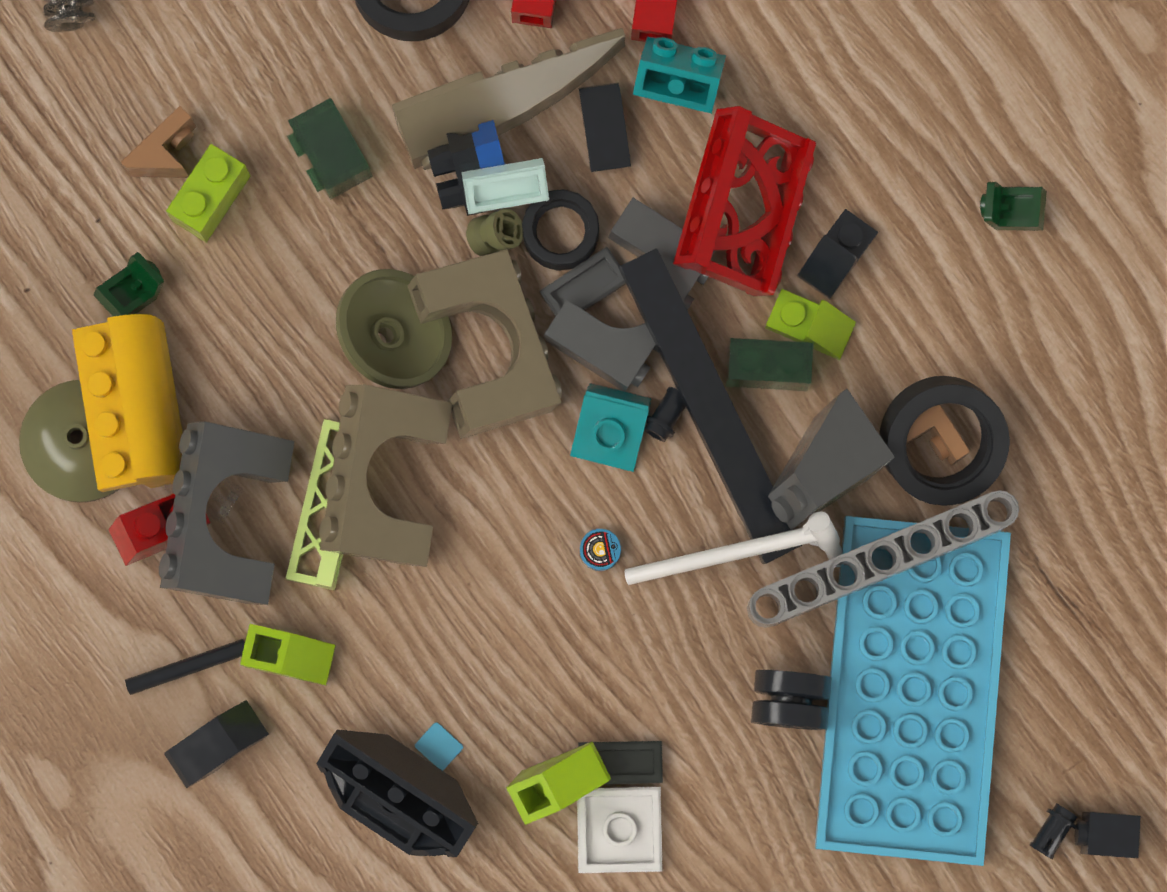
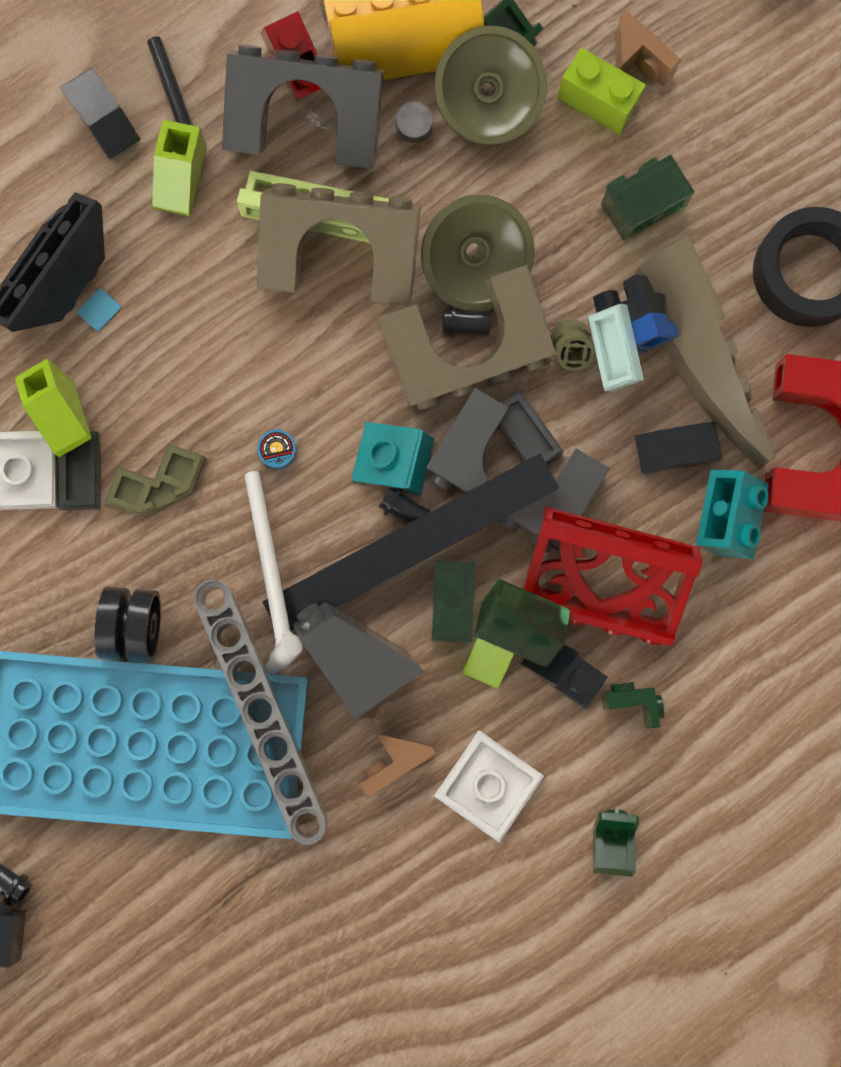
camera: 85 degrees right, 0 degrees up
black tyre [522,189,599,271] -> none
black tyre [879,376,1010,506] -> none
none -> olive tile [104,443,206,517]
none -> flat silver tile [396,102,433,143]
none -> olive dish [434,26,547,145]
none -> white tile [434,730,544,843]
none -> black pin [442,307,490,337]
none -> clear green brick [474,578,570,667]
none -> dark green bracket [601,682,664,728]

